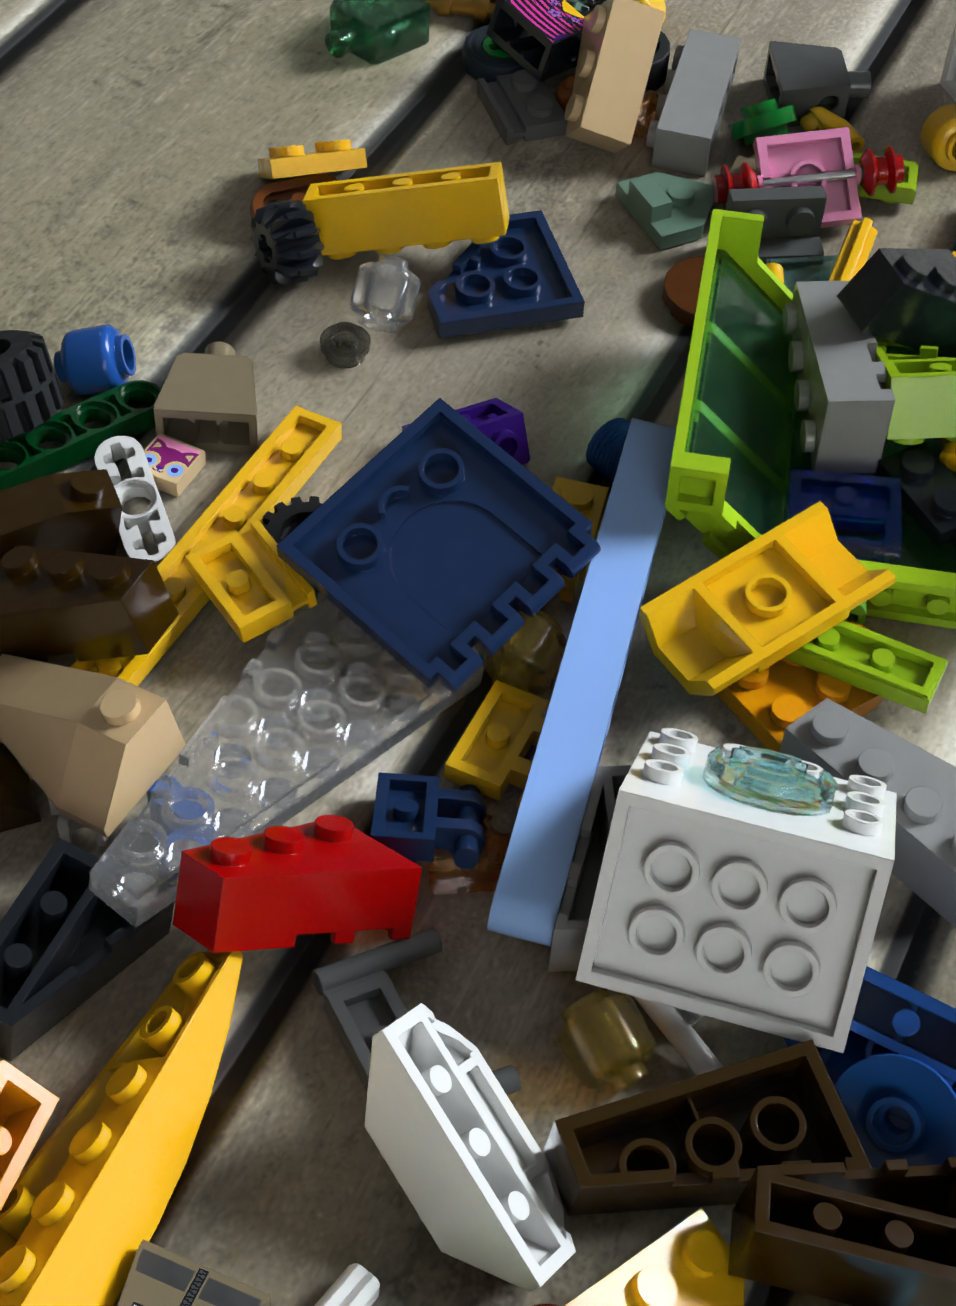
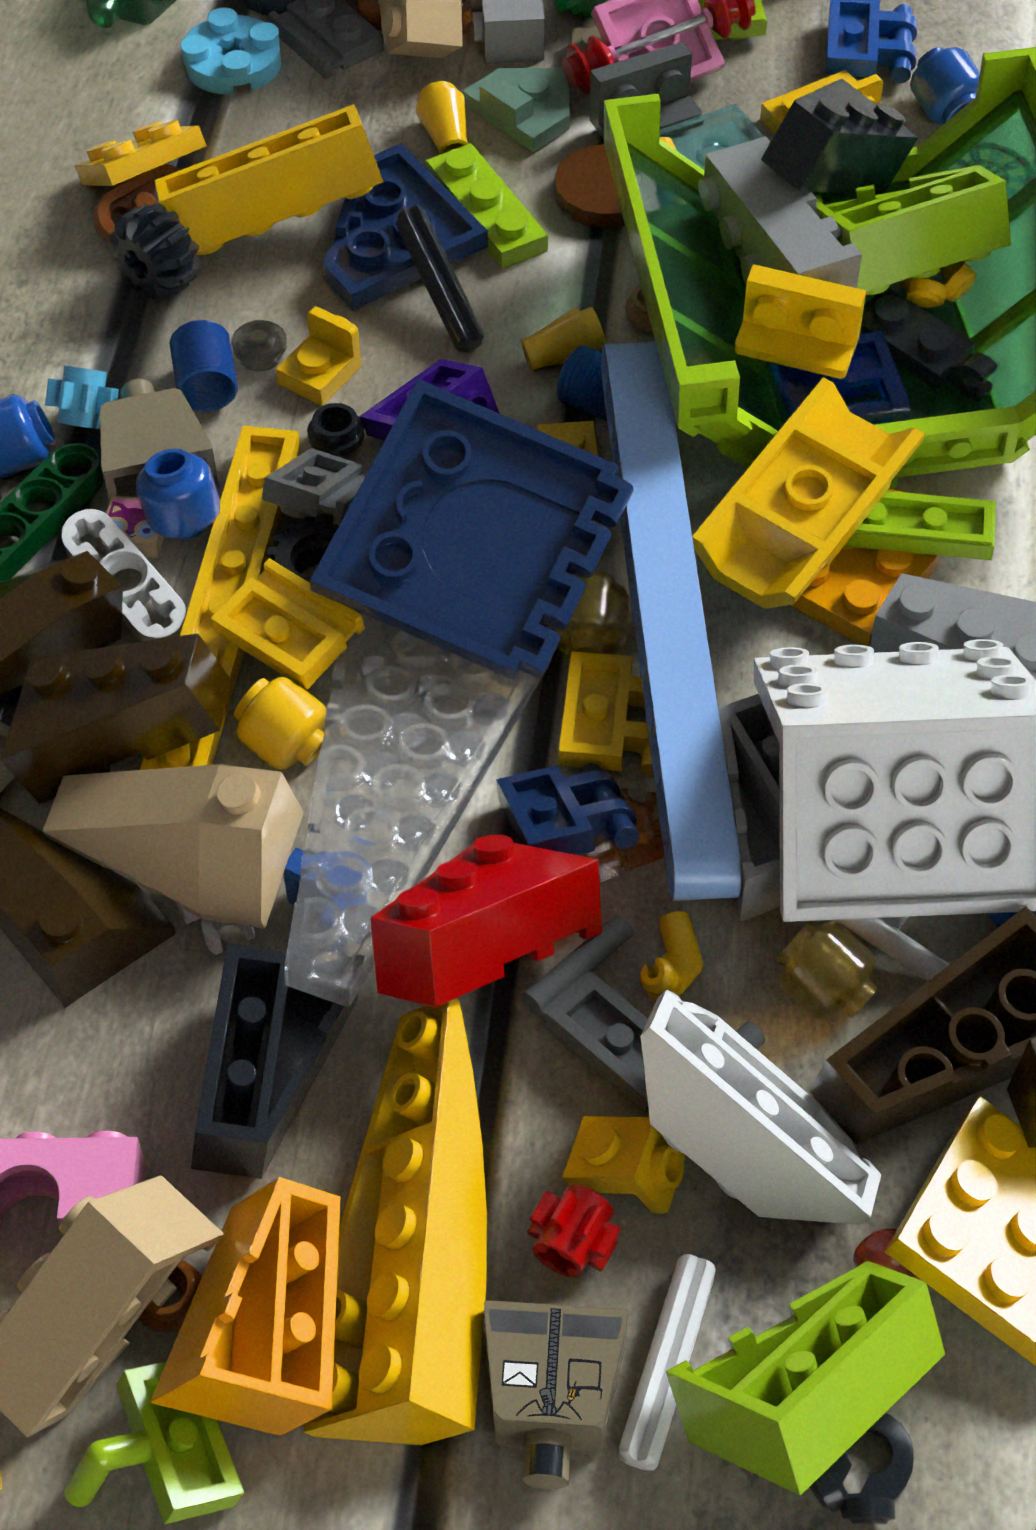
camera: 15 degrees left, 5 degrees up
clear head [350,254,421,333] -> none
clear light blue tile [702,746,838,816] -> none
yellow axle [828,217,878,281] -> none
none -> medium azure gear [45,365,119,429]
none -> blue head [136,449,220,540]
none -> blue piece [169,320,238,412]
none -> medium azure plate [181,8,281,94]
none -> yellow head [233,677,330,770]
none -> dark grey plate [261,448,367,525]
none -> yellow bracket [276,306,361,406]
none -> black plate [307,403,365,456]
none -> black axle [396,205,485,353]
none -> yellow cone [415,81,468,155]
none -> lime plate [426,143,548,269]
none -> yellow cone [520,307,606,371]
none -> red gear [527,1185,621,1278]
none -> yellow bracket [562,1116,685,1214]
none -> yellow arm [640,911,703,1000]
none -> yellow bracket [734,264,866,379]

